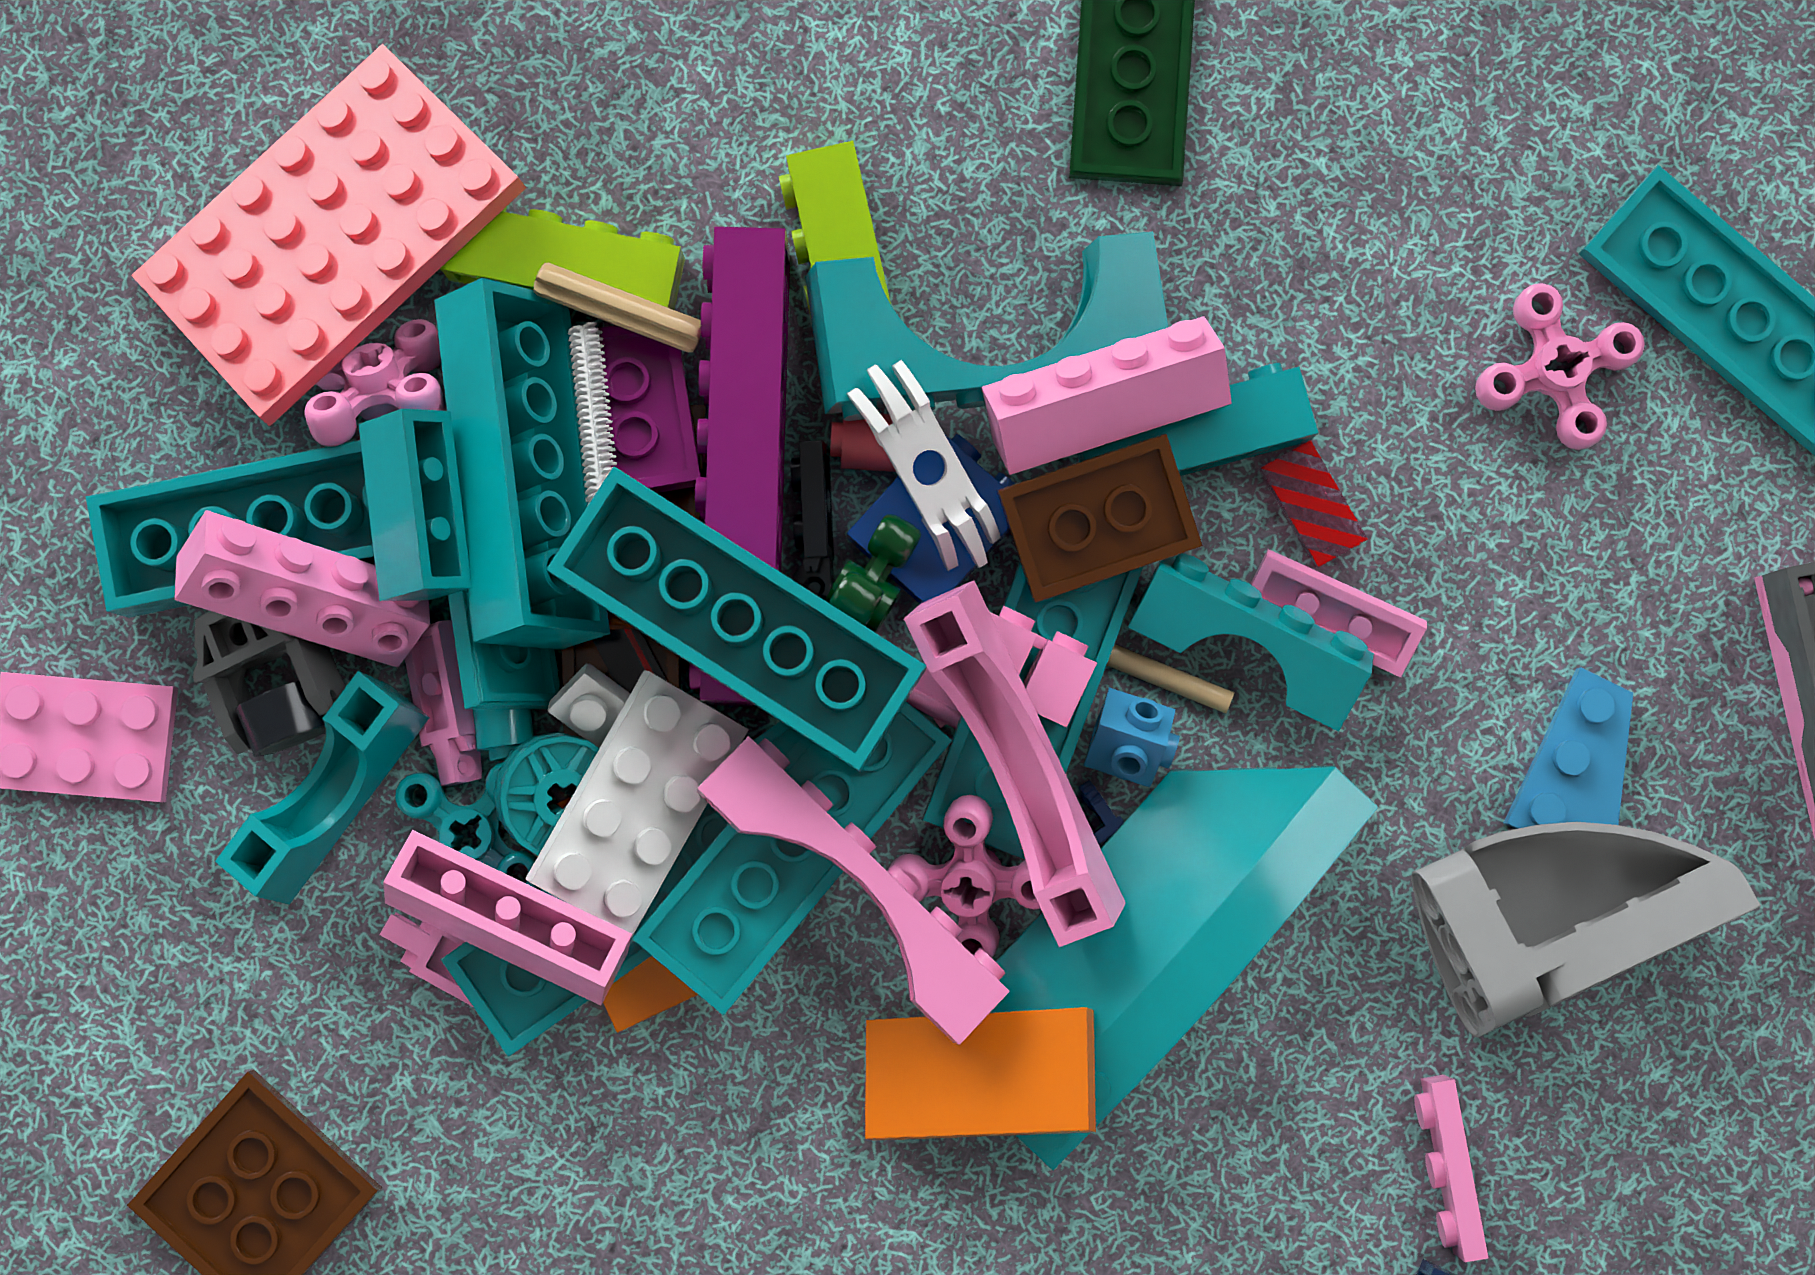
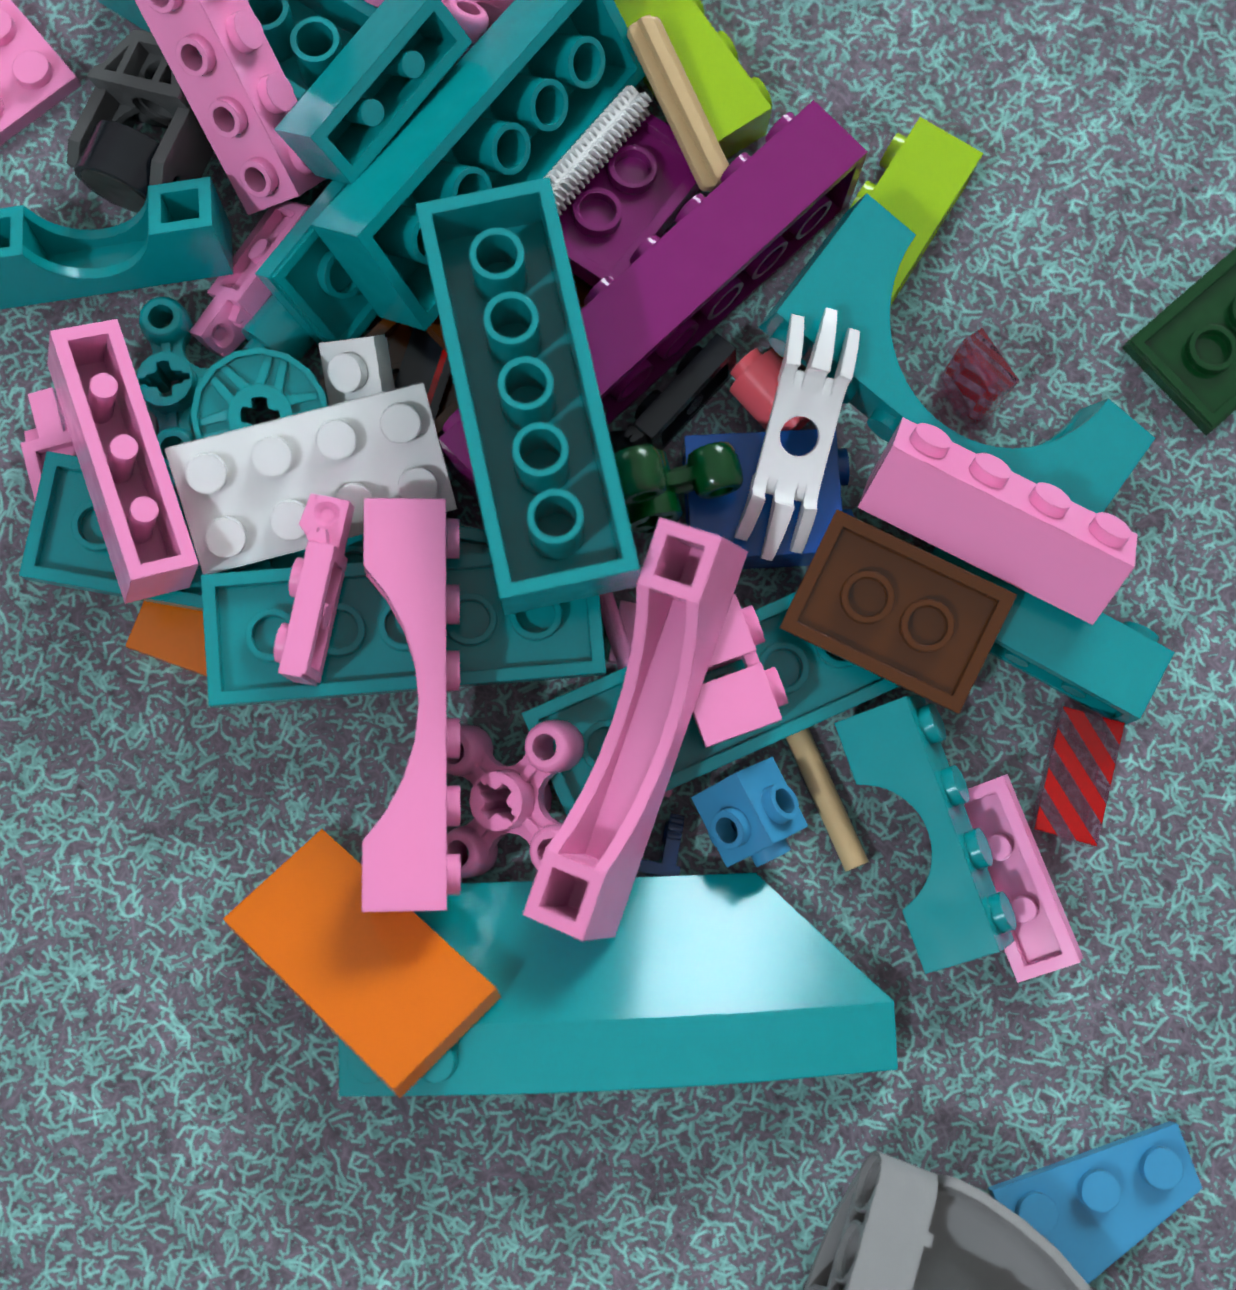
camera: 40 degrees right, 5 degrees down
none -> bright pink hinge [274,494,355,686]
none -> clear pink tile [937,328,1019,430]

